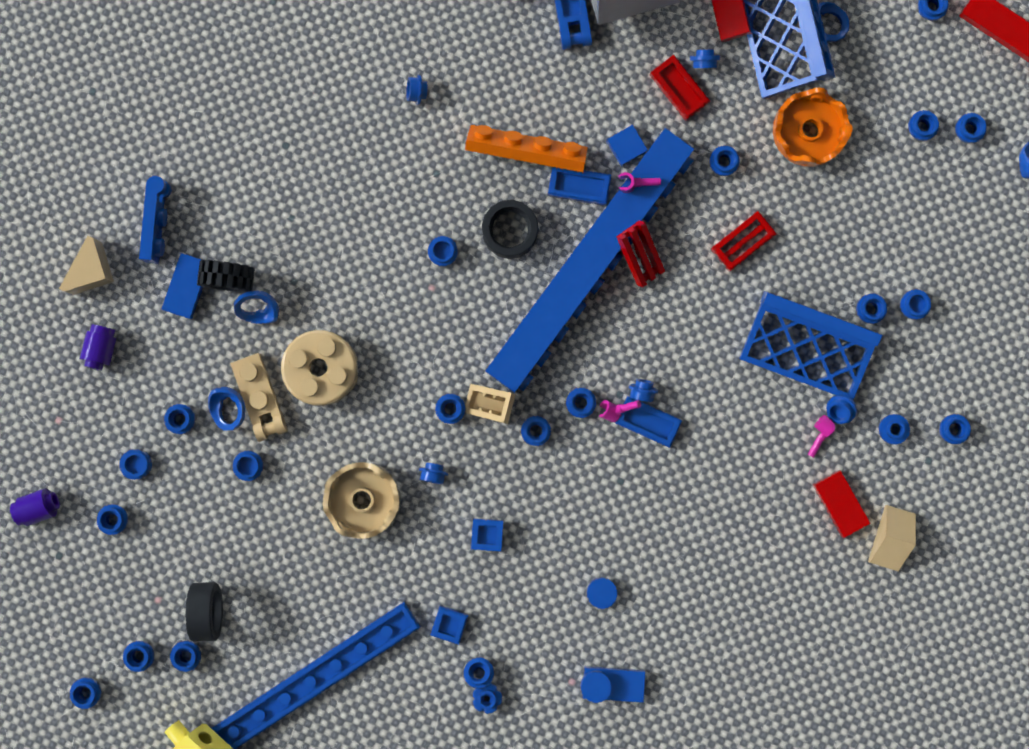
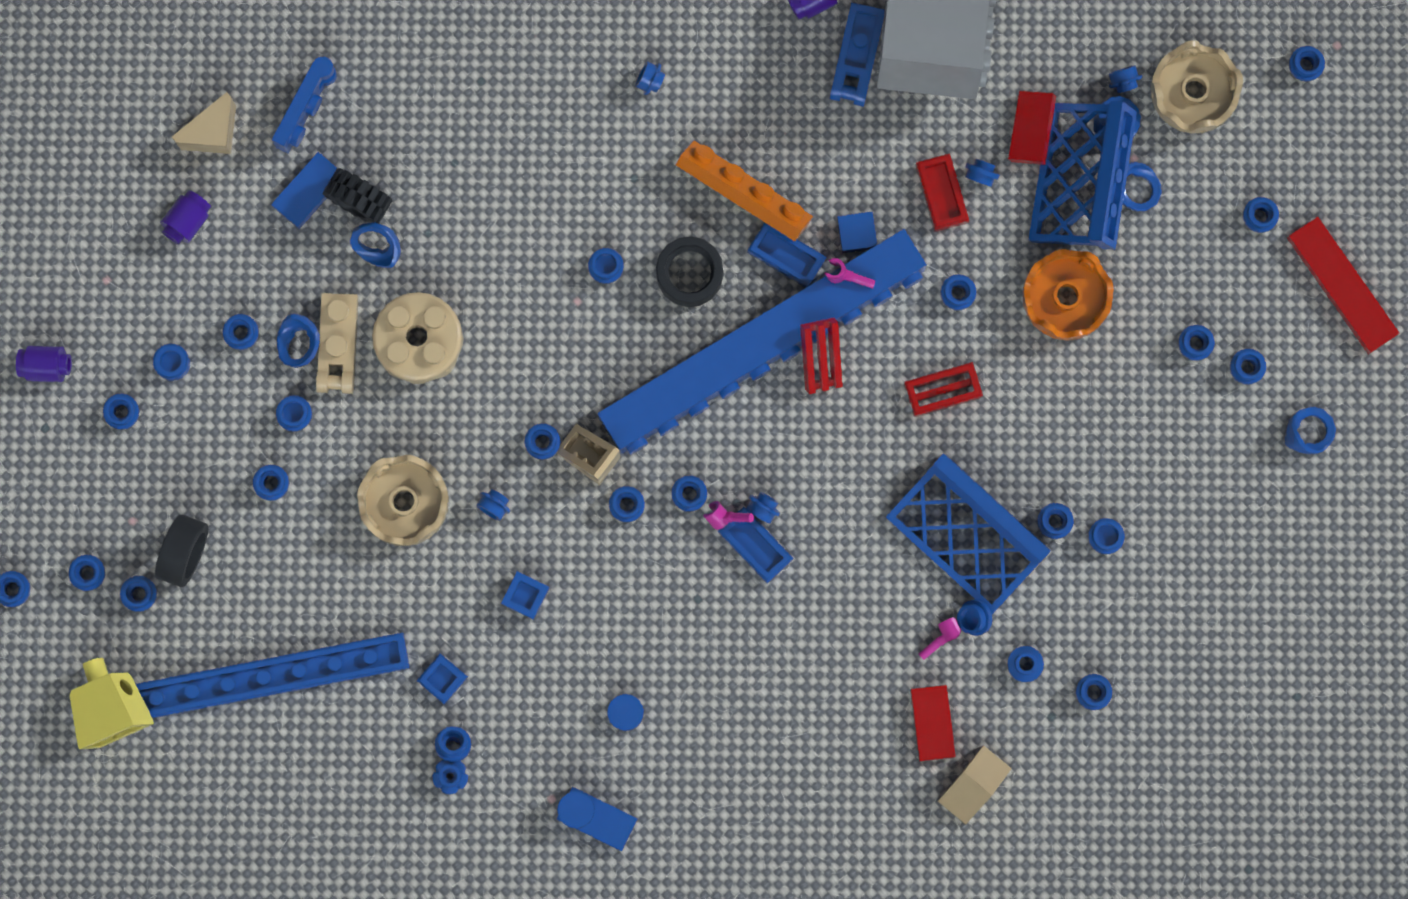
camera: 20 degrees right, 5 degrees down
none -> blue plate [253,465,289,501]

